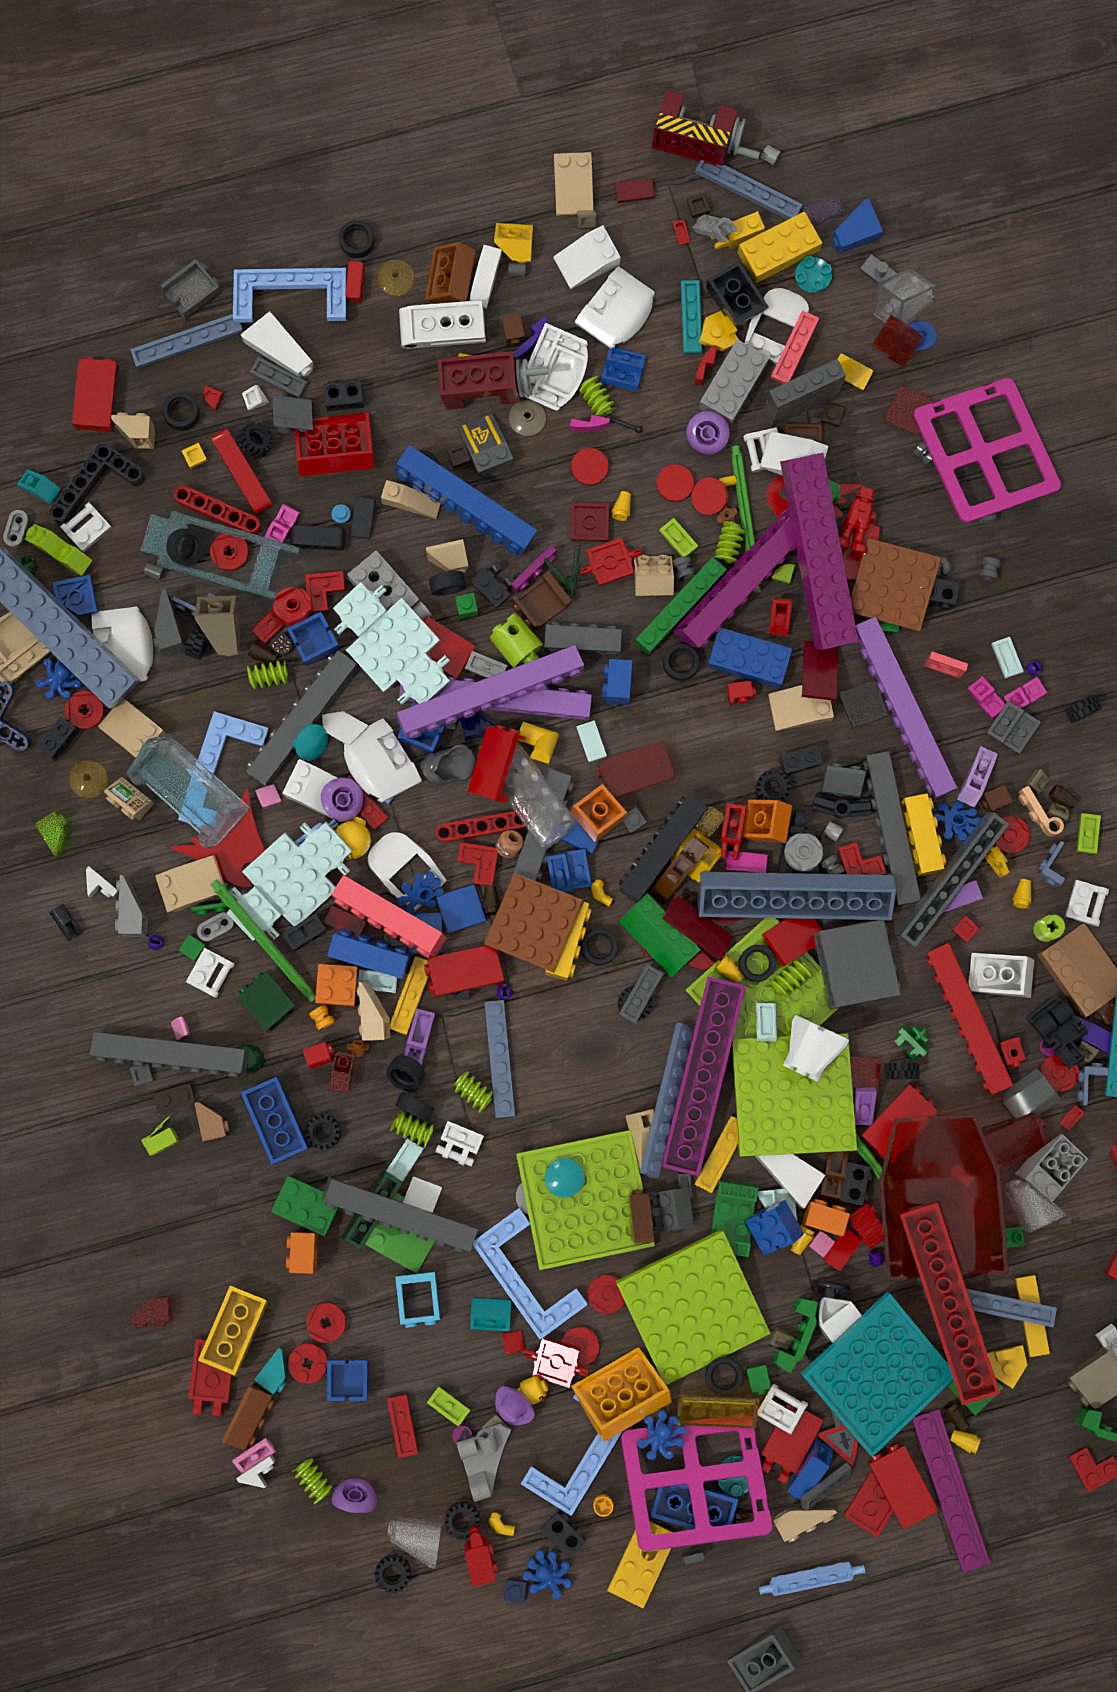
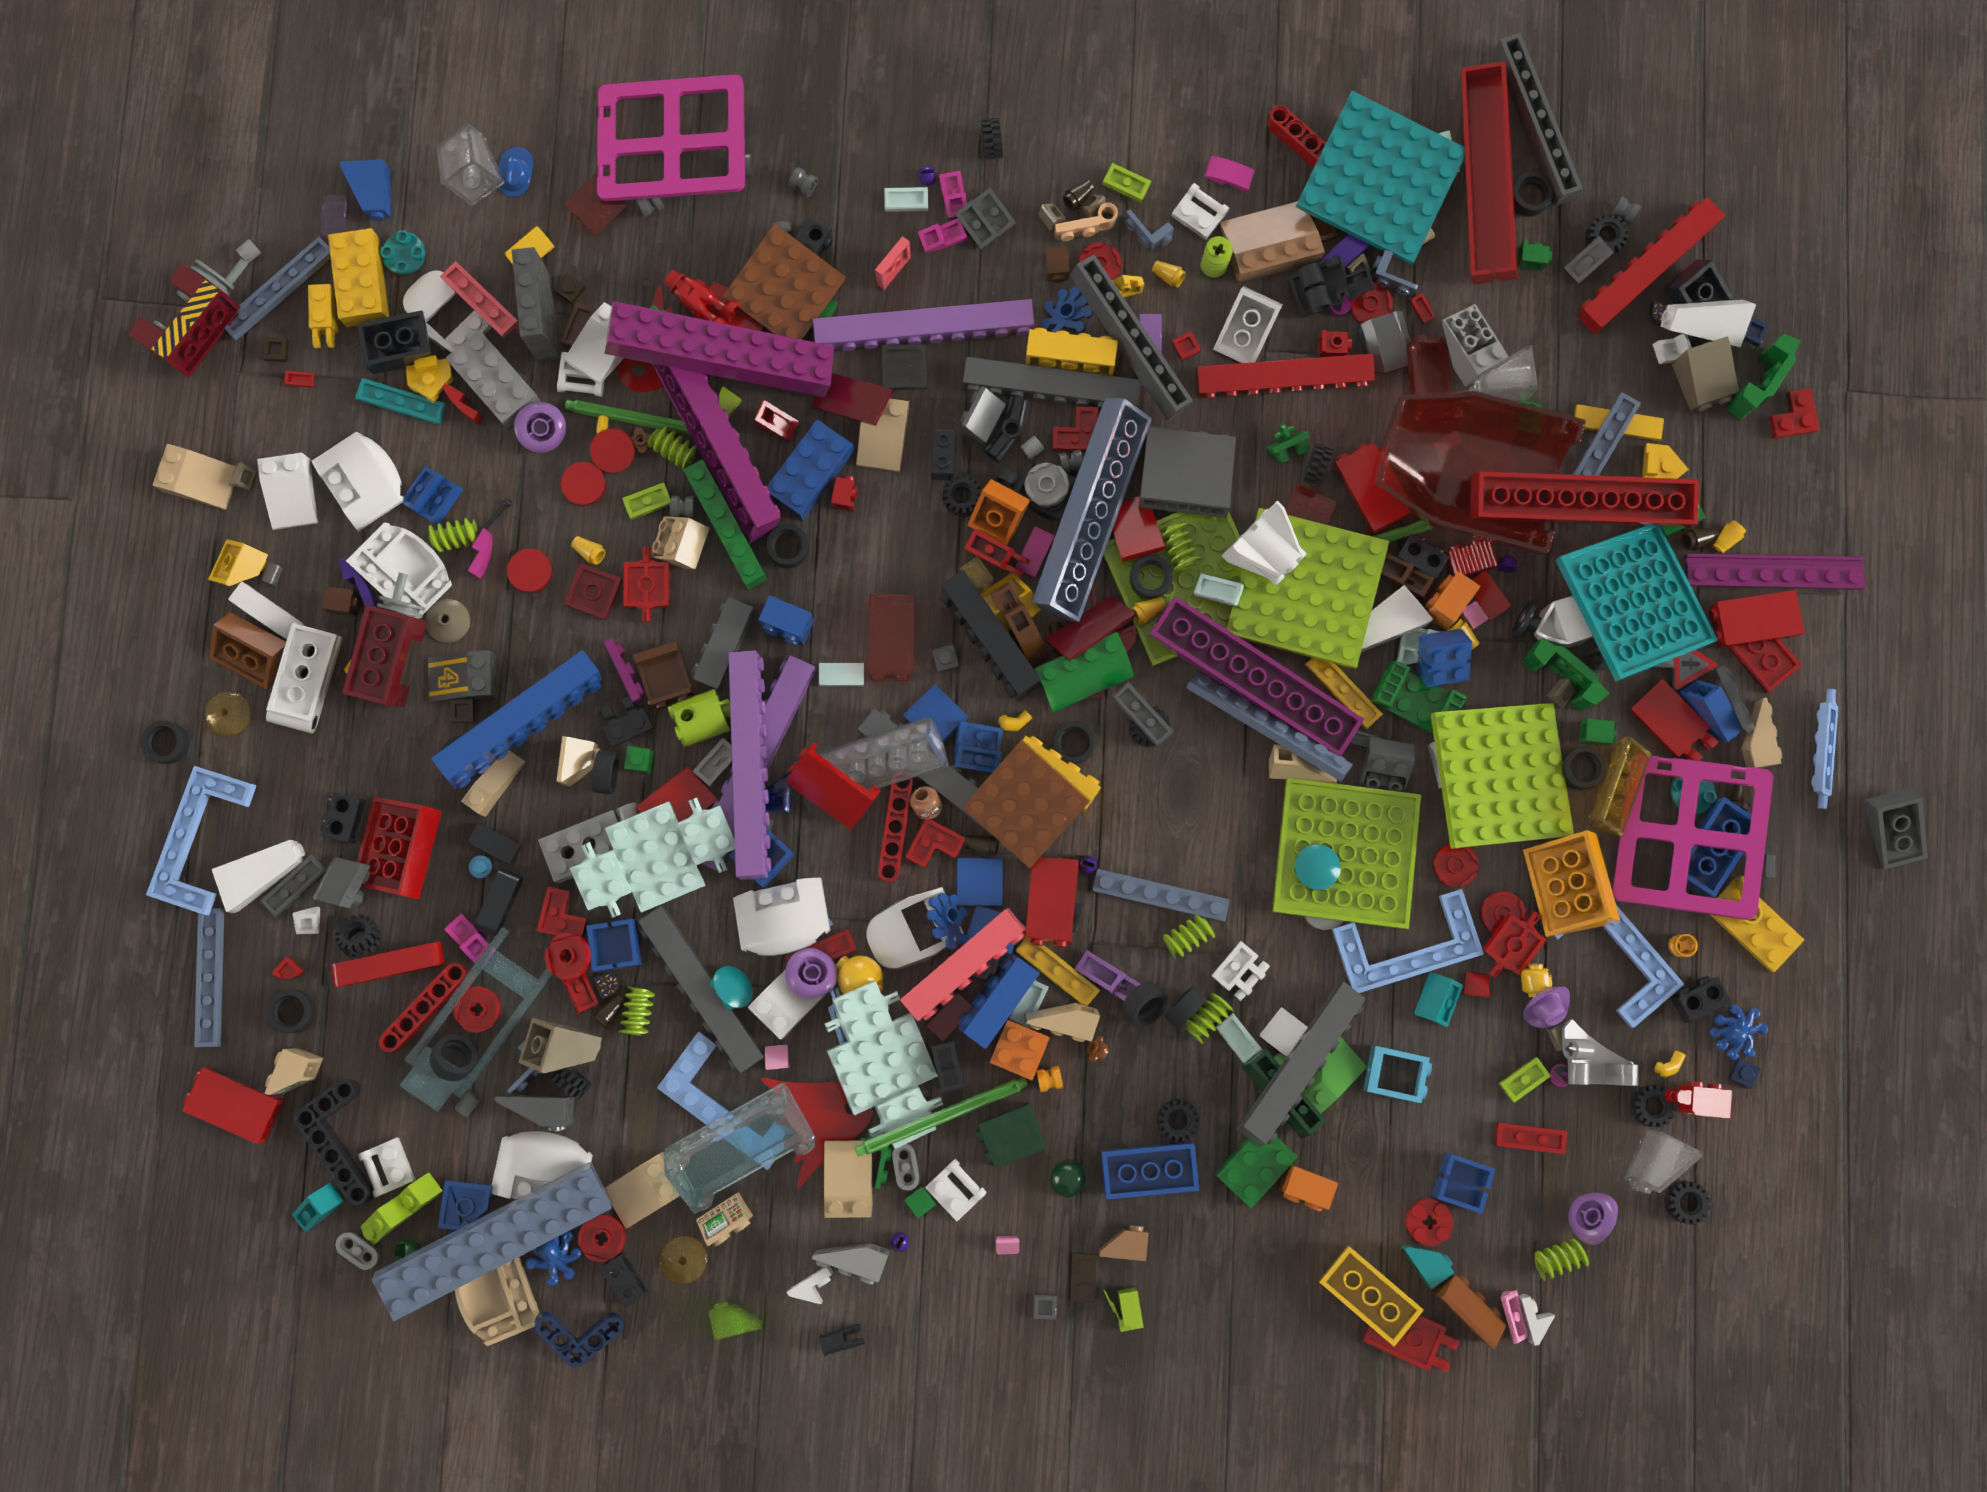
camera: 70 degrees left, 0 degrees up
dark grey brick [90,1032,249,1078] -> none
clear red slope [129,1297,172,1328] -> none
window [160,259,221,321] -> none
yellow plate [182,443,207,469] -> none
red brick [303,1042,336,1069] -> none
red plate [306,1303,346,1343] -> none
white sticker [322,711,368,745] -> none
clear red slope [328,1051,355,1094] -> none
red slope [345,261,365,305] -> none
dark grey hair [420,745,476,785] -> none
yellow brick [518,721,559,764] -> none
clear green plant [544,546,582,596] -> none
orange brick [571,784,627,842] -> none
dark red tile [615,179,654,203] -> none
reddish brown slope [628,1190,654,1243] -> none
blue animal [637,1410,686,1460] -> none
light grey plate [692,214,737,242] -> none
white plate [756,1384,808,1435] -> none
medium lavender plate [854,1087,877,1125] -> none
flat silver tile [859,254,901,293] -> none
clear red slope [872,315,922,366] -> none
lavender slope [957,746,998,807] -> none

